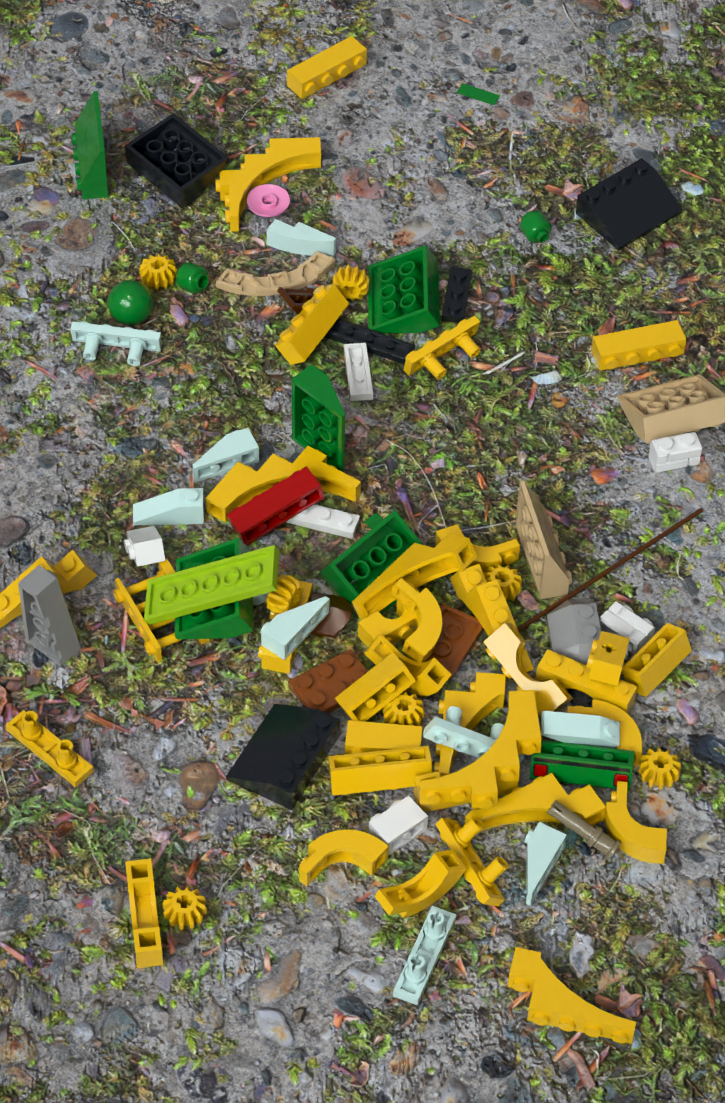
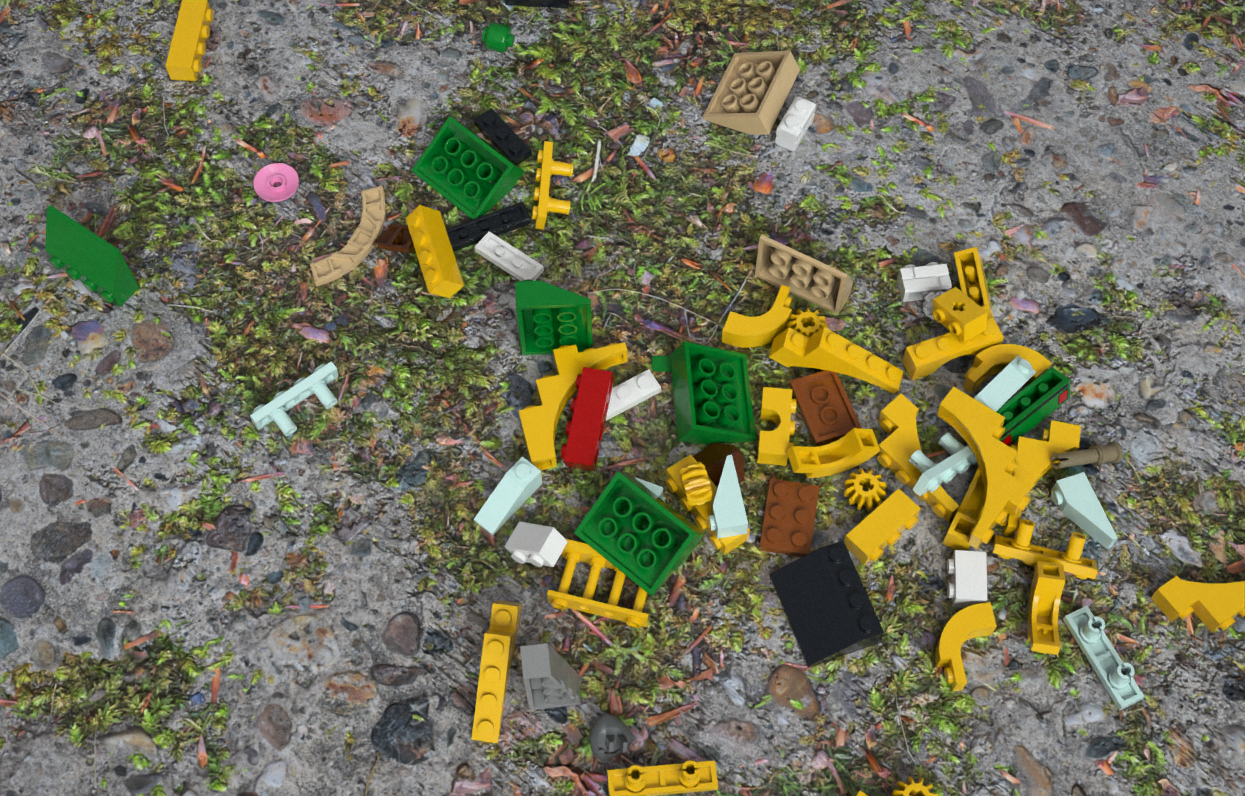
camera: 45 degrees left, 10 degrees up
green piece [107,280,154,326] -> none
black slope [125,113,229,209] -> none
yellow gear [139,254,177,291] -> none
lime plate [144,545,279,625] -> none
green head [176,262,209,294] -> none
light aqua slope [192,428,259,483] -> none
yellow arch [215,137,321,232] -> none
light aqua slope [267,219,336,256] -> none
yellow brick [328,746,432,796] -> none
yellow gear [332,264,370,302] -> none
yellow brick [335,652,416,722] -> none
yellow arch [352,533,478,620] -> none
yellow arch [391,578,442,662] -> none
yellow arch [484,623,573,717] -> none
reddish brown piece [486,508,703,648] -> none
light grey wedge [547,598,601,665] -> none
yellow brick [591,320,686,371] -> none
yellow arch [604,781,667,864] -> none
yellow gear [638,747,681,791] -> none
none -> dark grey piece [589,713,635,761]

